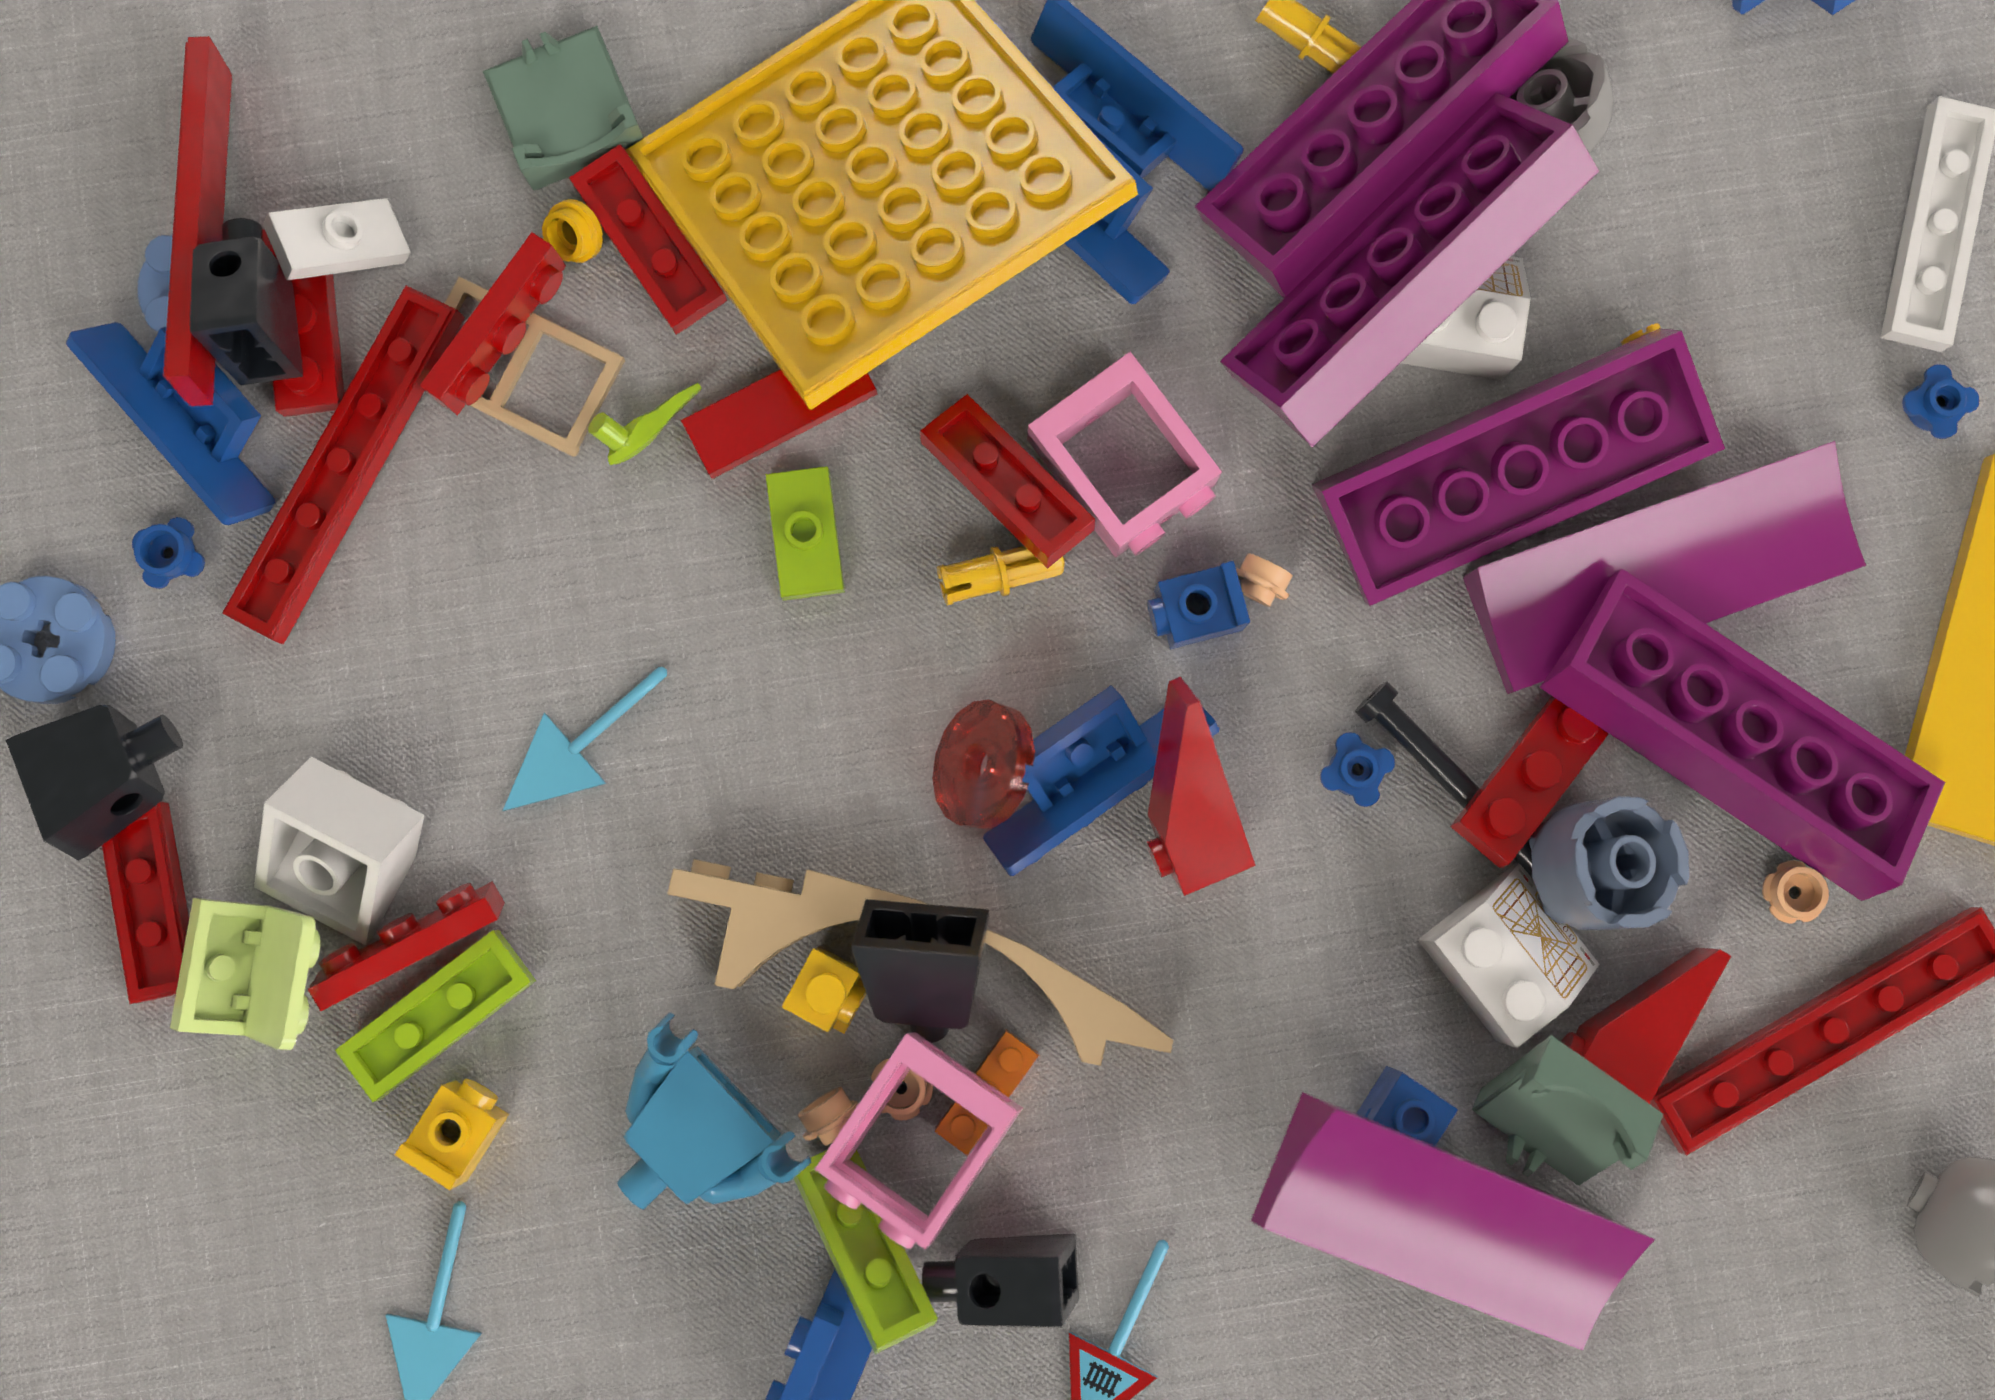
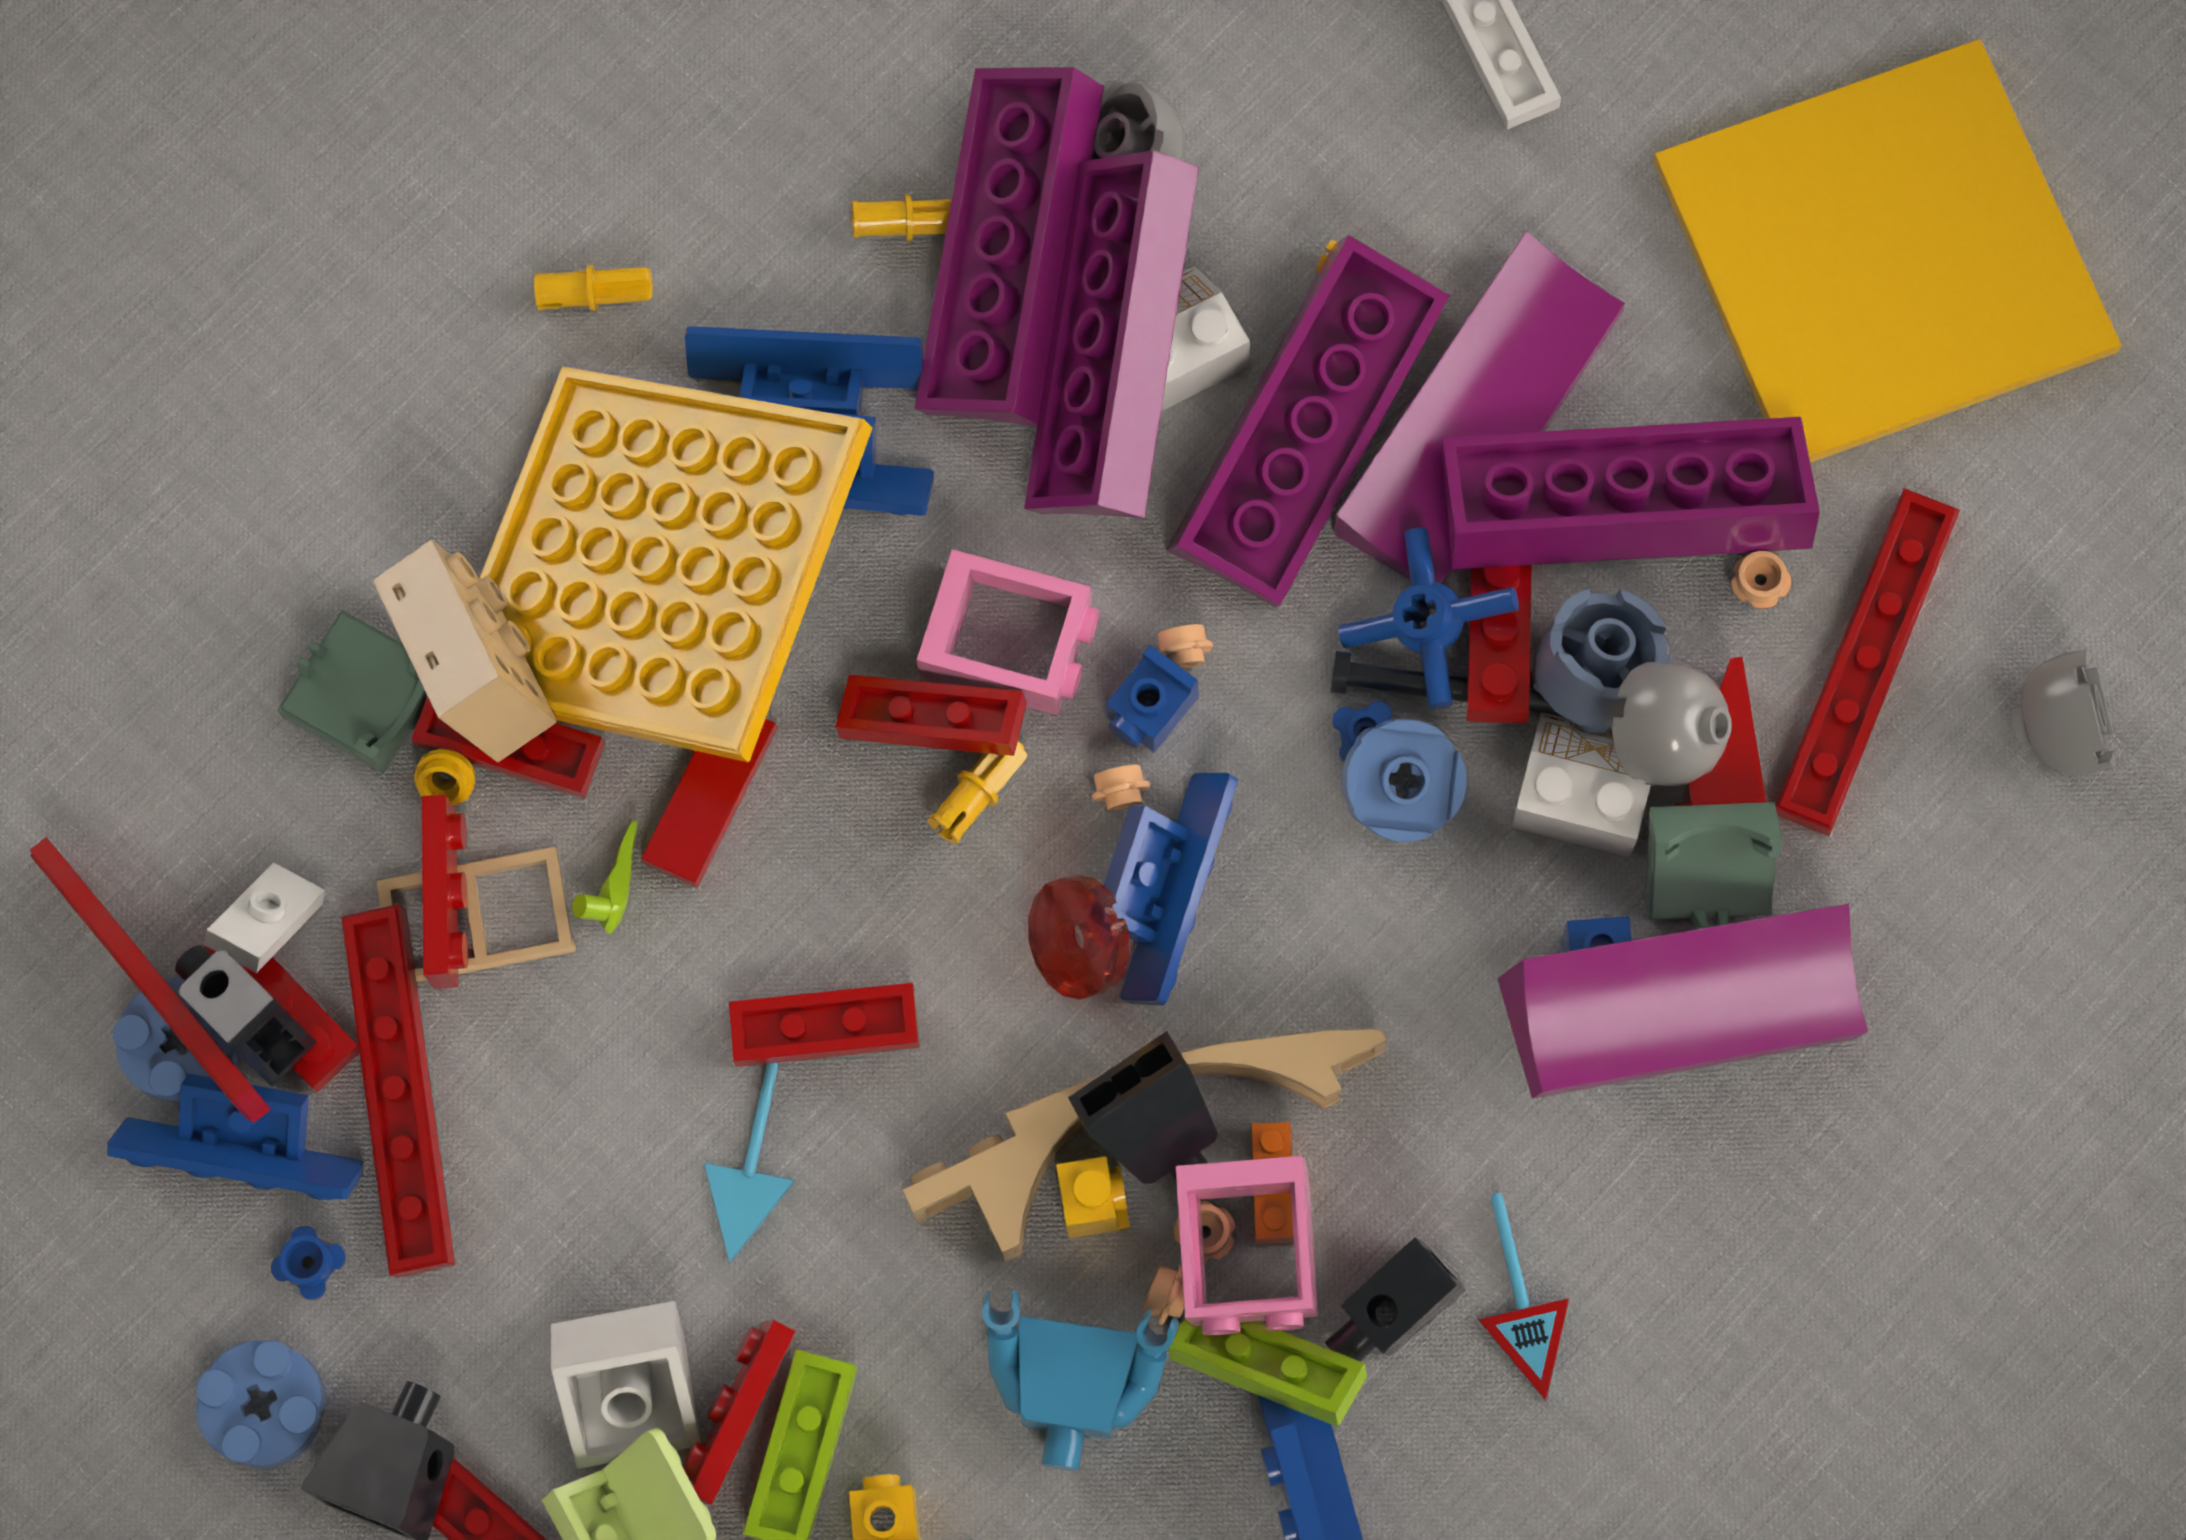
camera: 30 degrees left, 10 degrees down
lime plate [765,466,845,601] -> none
red slope [1146,676,1256,896] -> none
blue plate [1902,364,1980,439] -> none
none -> tan piece [372,539,557,762]
none -> red plate [729,982,920,1067]
none -> light nougat plate [1091,765,1150,811]
none -> blue bar [1338,528,1519,709]
none -> medium blue plate [1342,718,1467,842]
none -> light grey cylinder [1612,662,1732,786]

